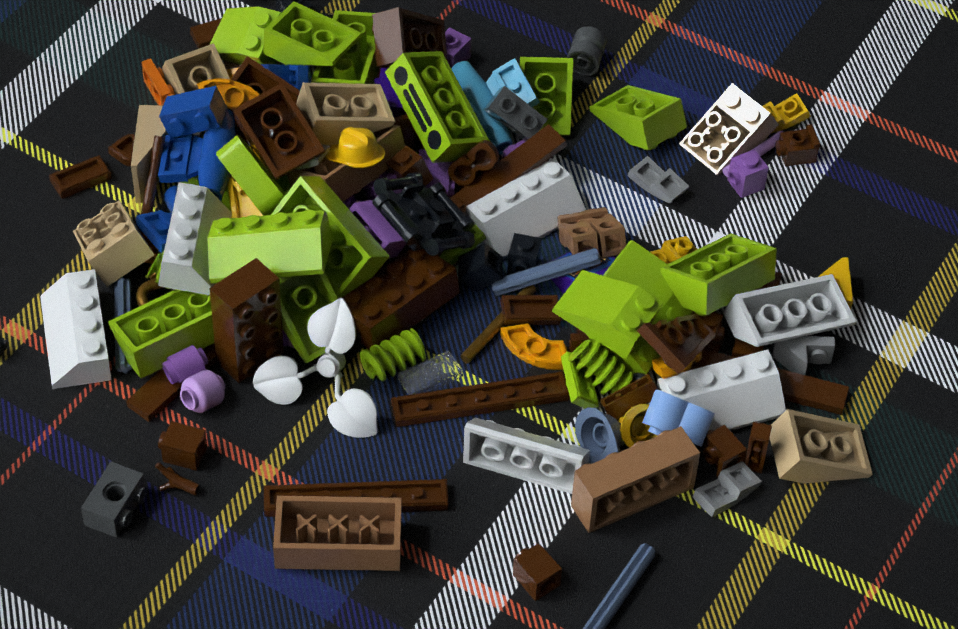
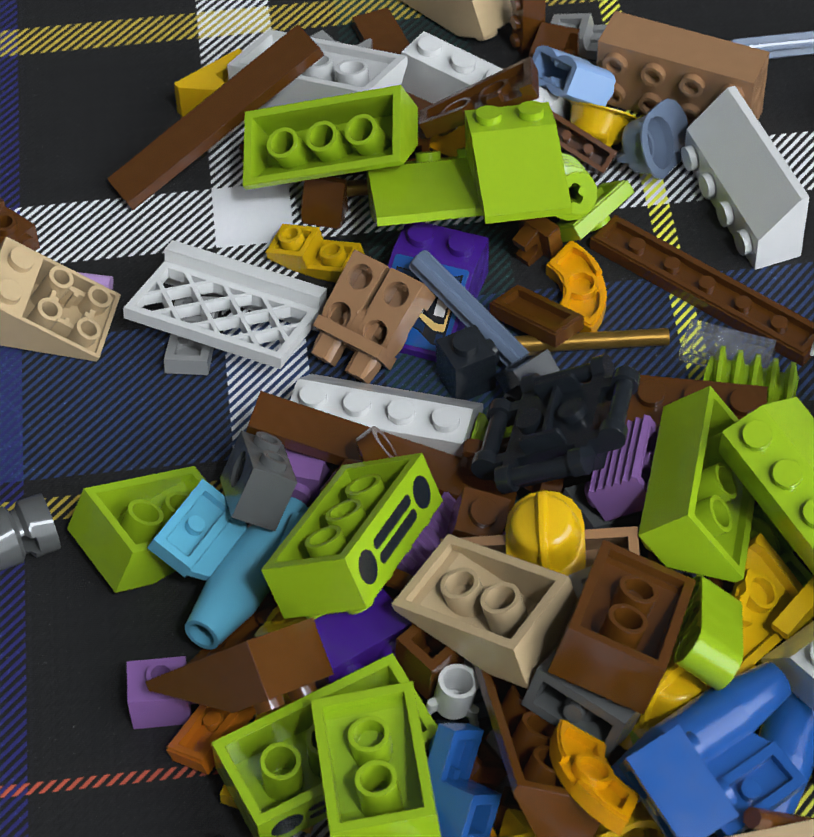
camera: 125 degrees left, 0 degrees up
lime slope [589,85,687,150] -> none
medium lavender brick [727,149,769,198] -> none
none -> reddish brown tile [107,24,324,210]
none -> white fence [123,240,327,369]

